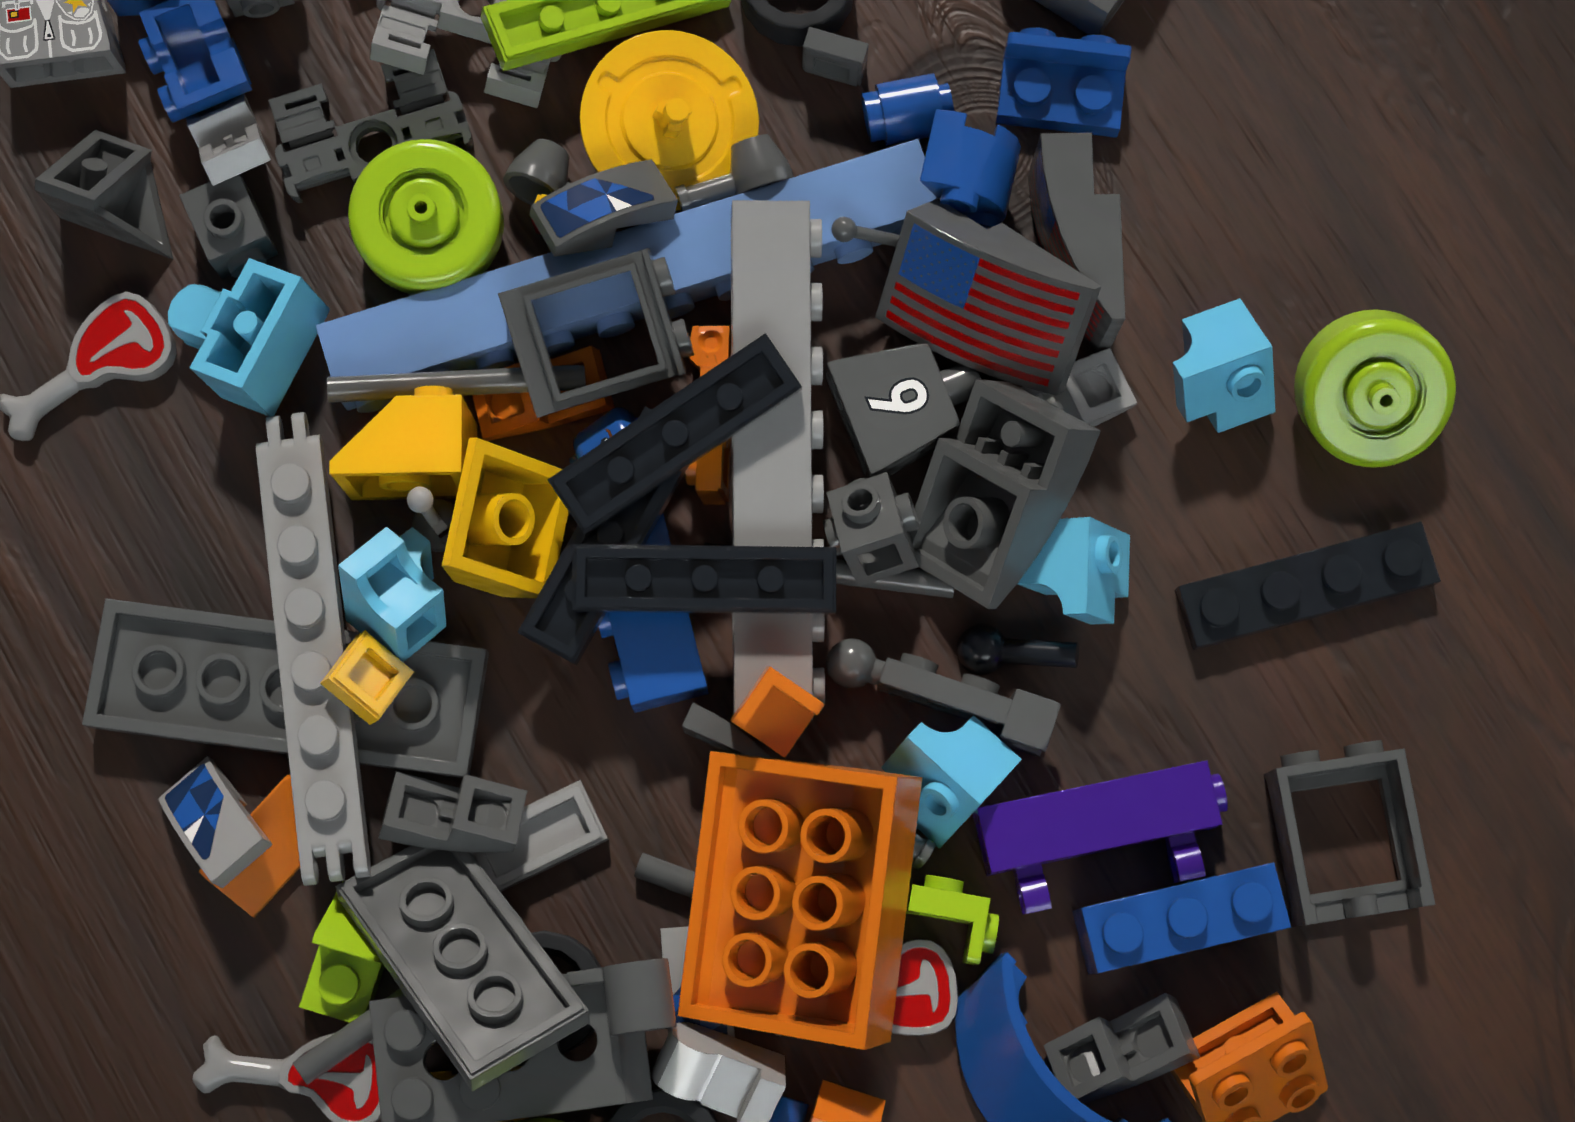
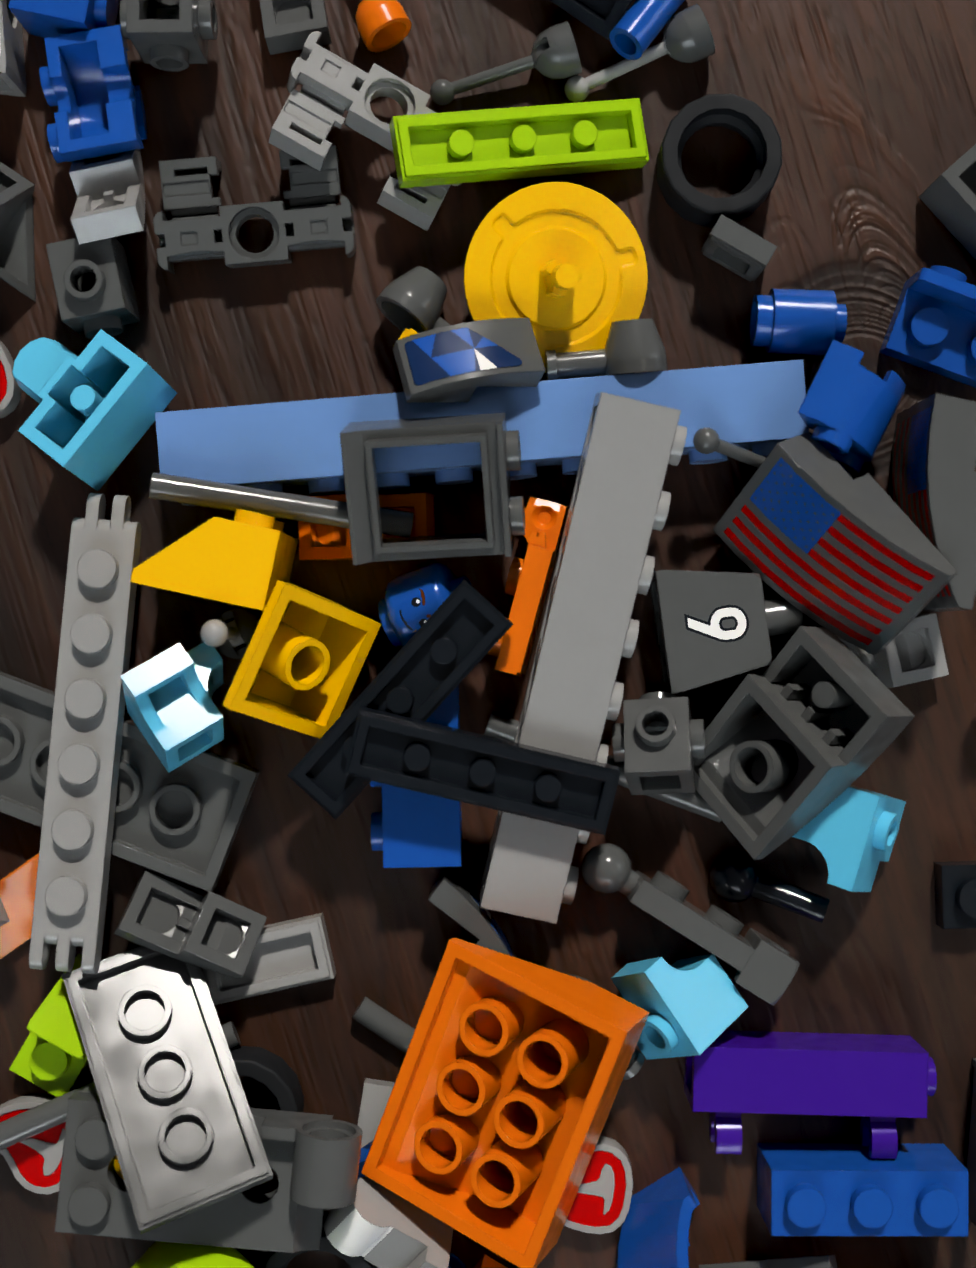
camera: 10 degrees right, 10 degrees up
yellow tile [320,630,414,725] -> none
lime wheel [348,139,504,295] -> none
black tile [548,333,802,535] -> none
orange panel [730,666,825,758] -> none
lime bracket [906,875,999,965] -> none

